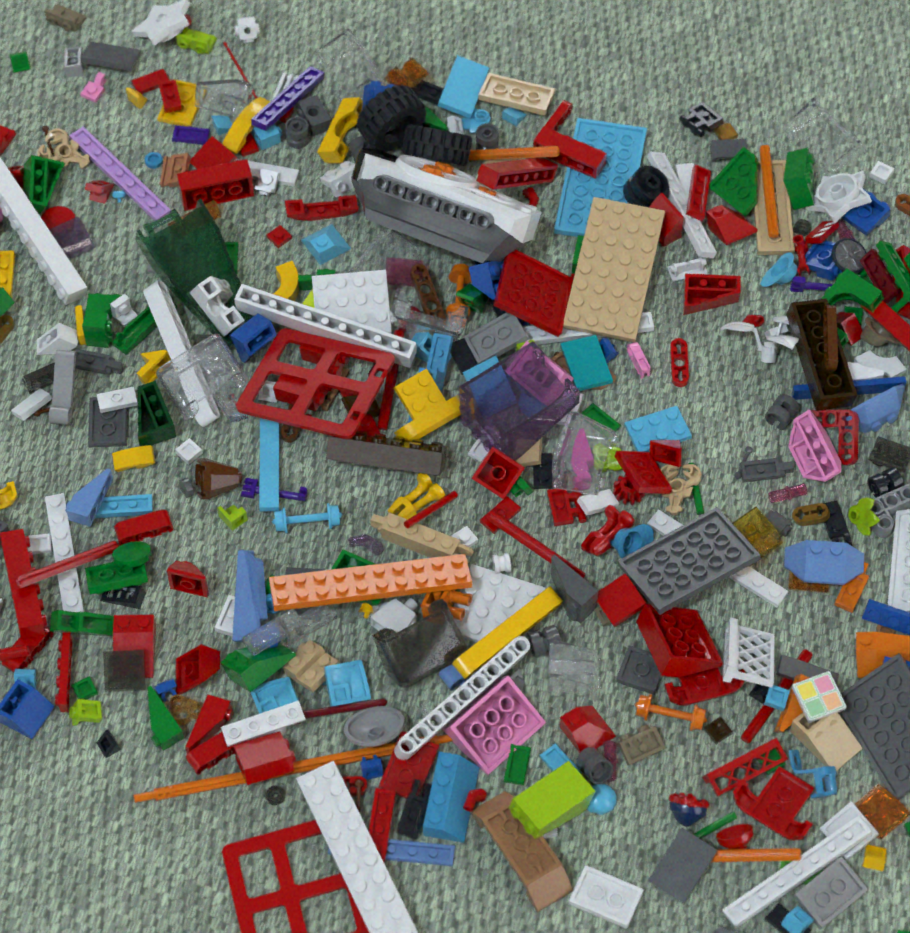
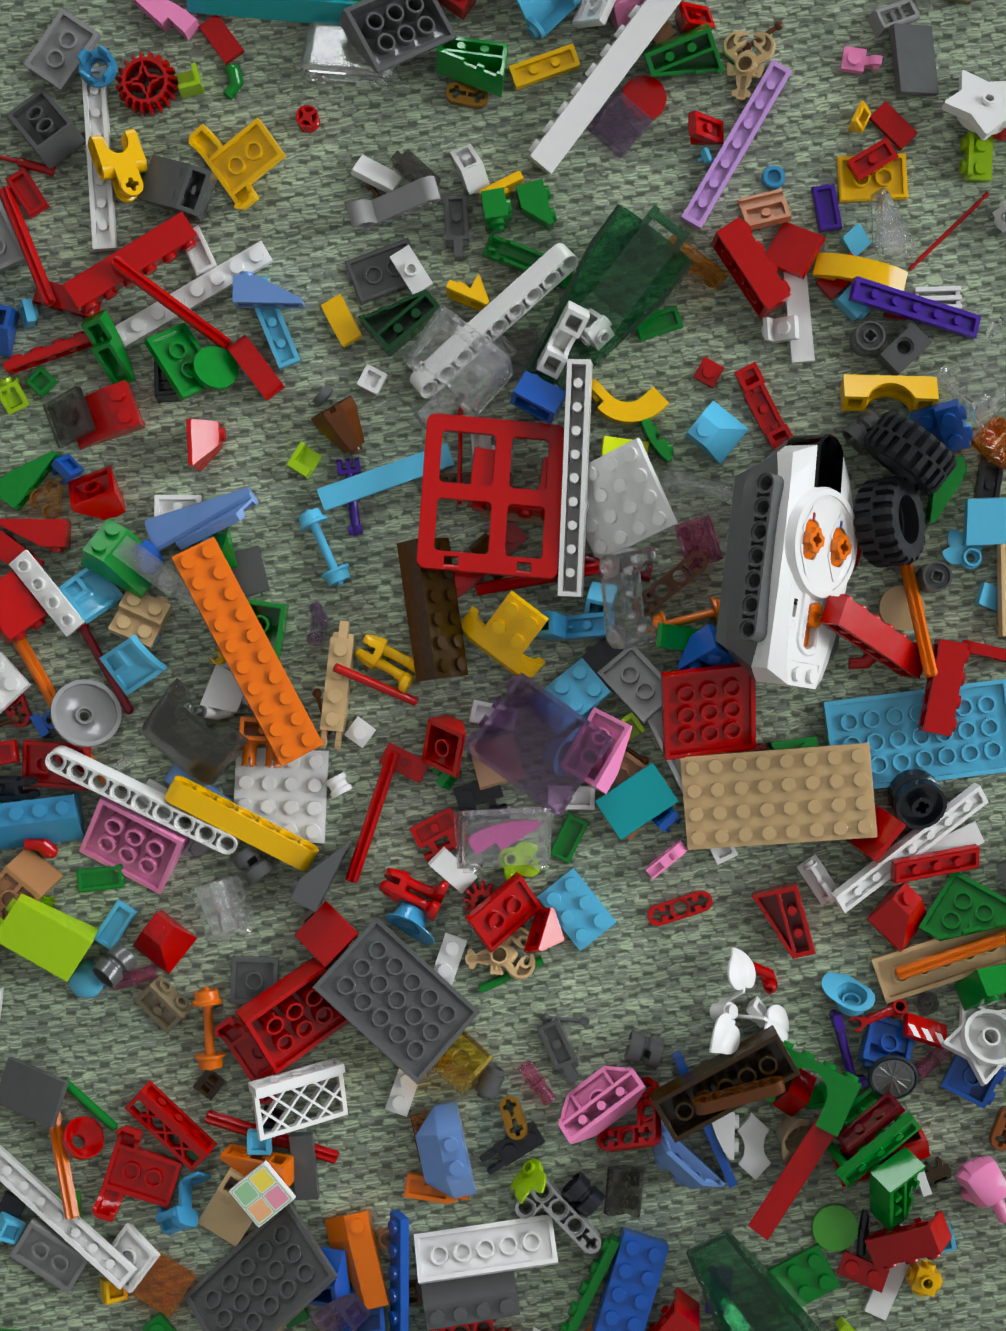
camera: 70 degrees right, 30 degrees up
white bracket [110,294,138,327] -> none
white bracket [320,161,360,197] -> none
white plate [447,116,464,135] -> none
dark blue hair [669,792,709,827] -> none

